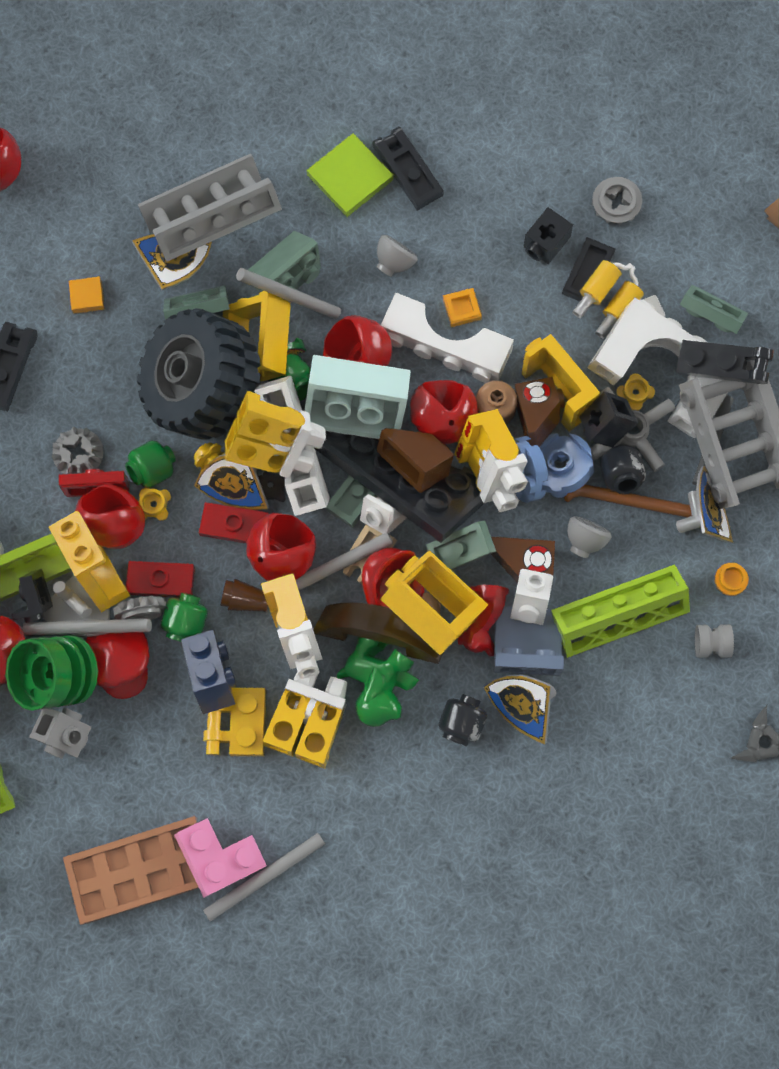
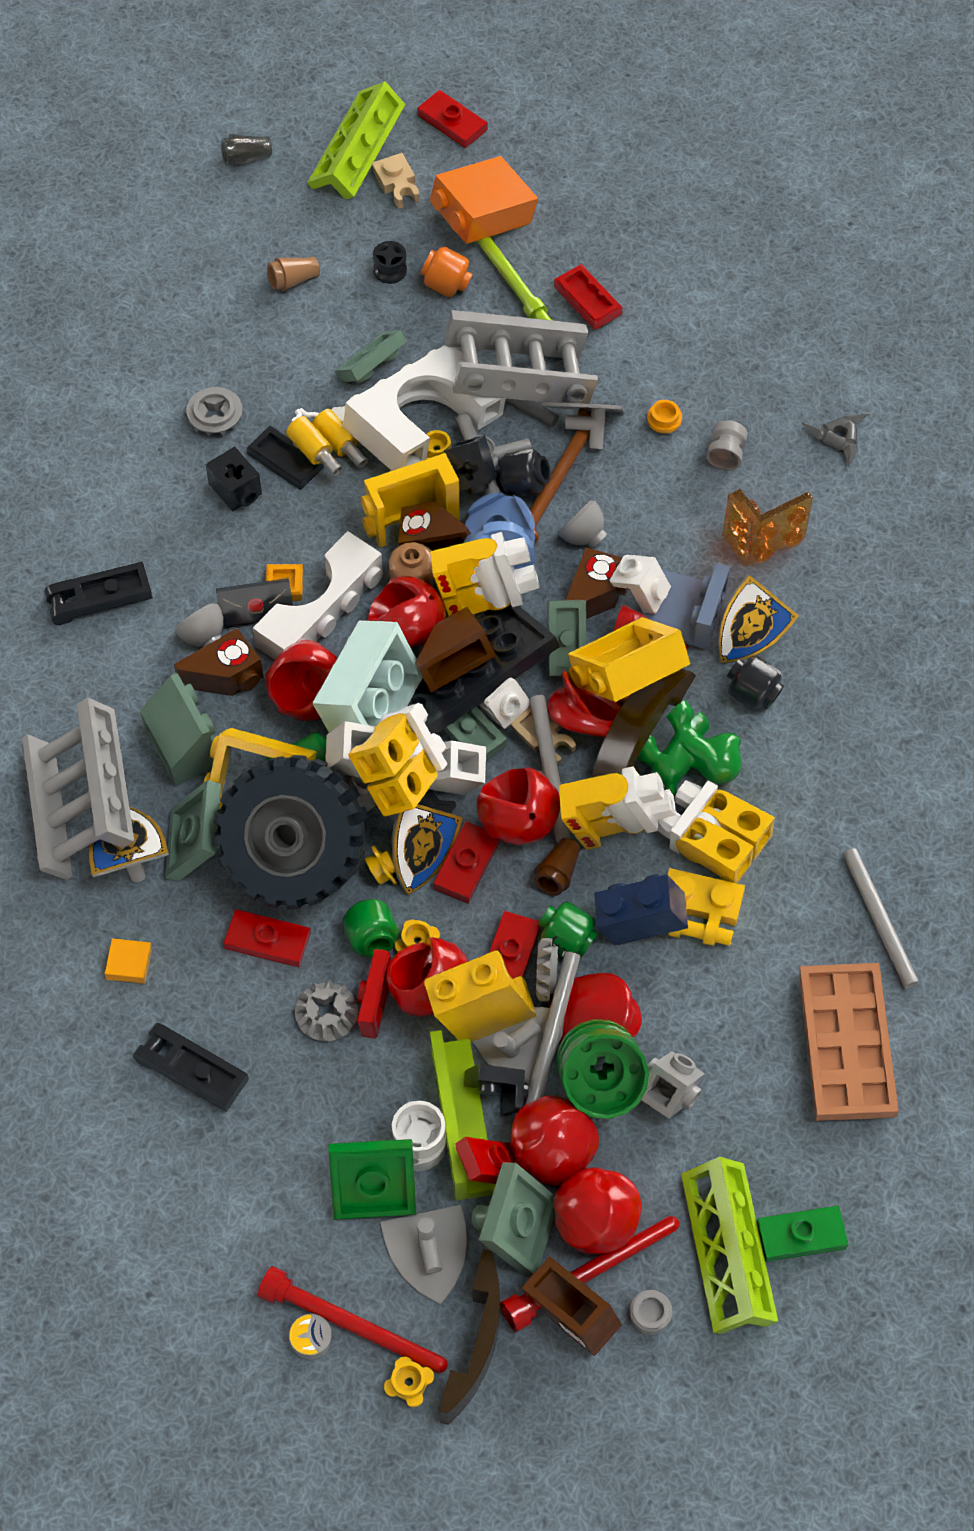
camera: 80 degrees left, 15 degrees down
bright pink plate [174,818,267,898] -> none
light grey bar [236,268,341,319] -> none
lime tile [306,133,394,217] -> none
lime fence [551,564,690,658] -> none
black plate [676,340,774,384] -> none
none -> reddish brown slope [174,628,264,696]
none -> black tile [216,578,293,627]
none -> red plate [223,909,311,968]
none -> clear orange bracket [722,489,813,567]

